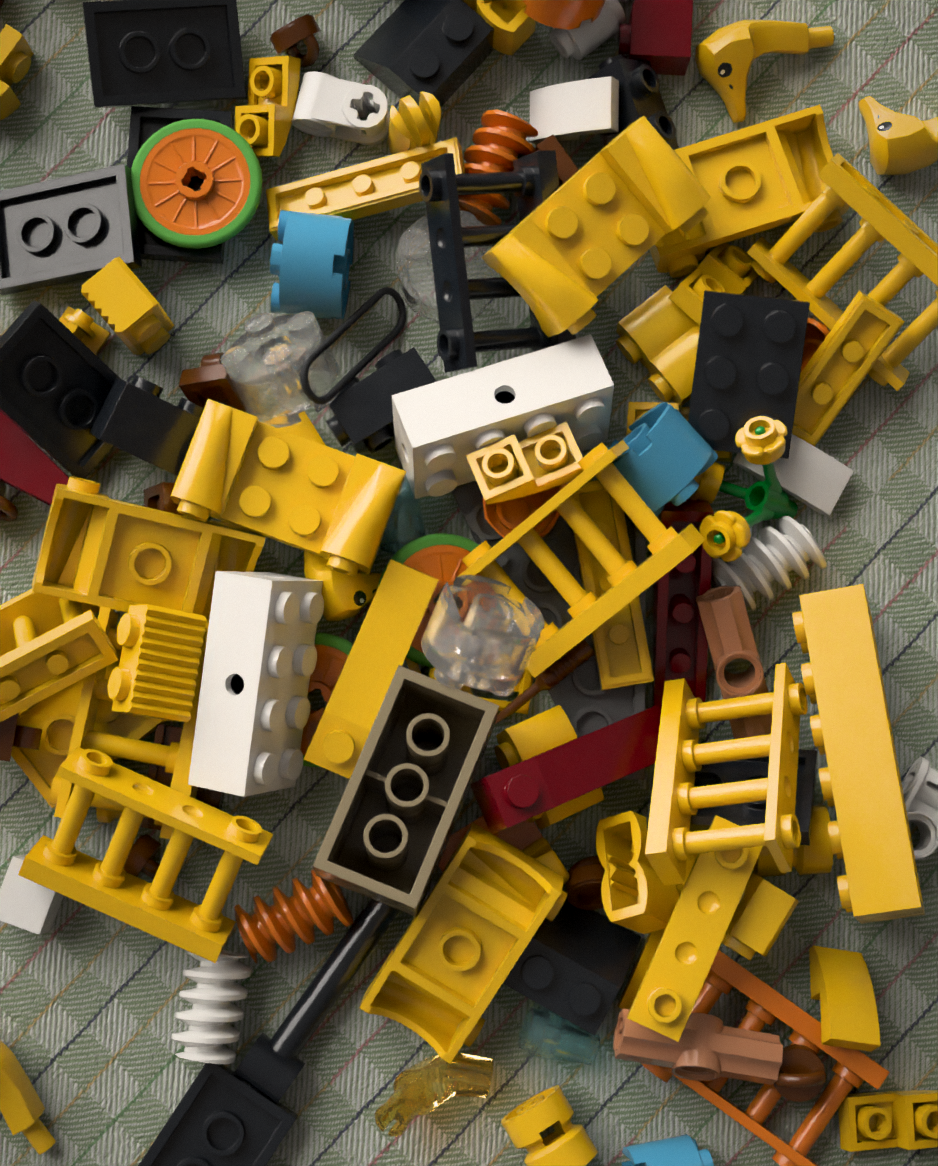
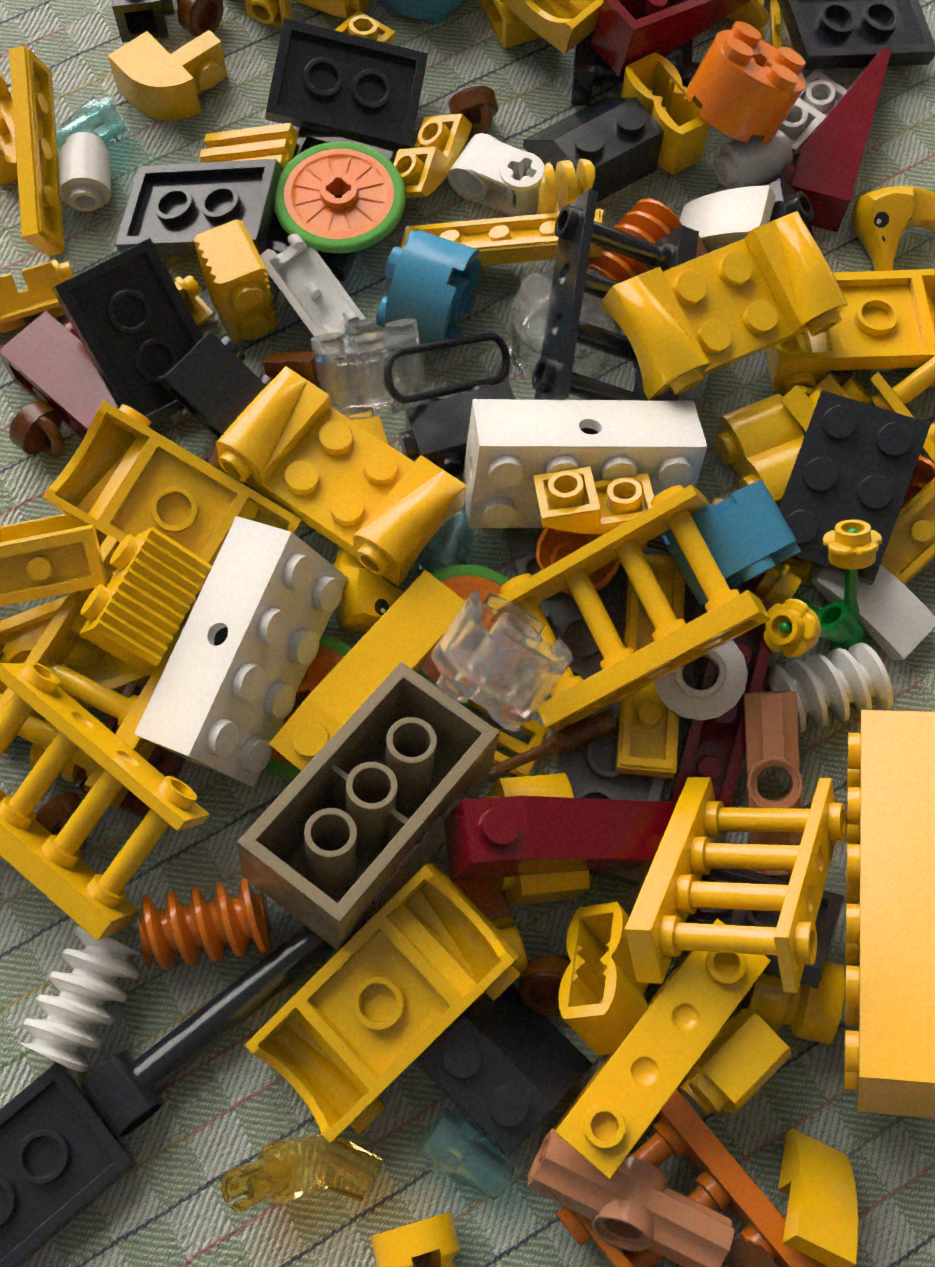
camera: 15 degrees right, 15 degrees down
none -> yellow tile [199,123,299,170]
none -> white hinge [260,234,369,354]
none -> white piece [655,640,748,721]

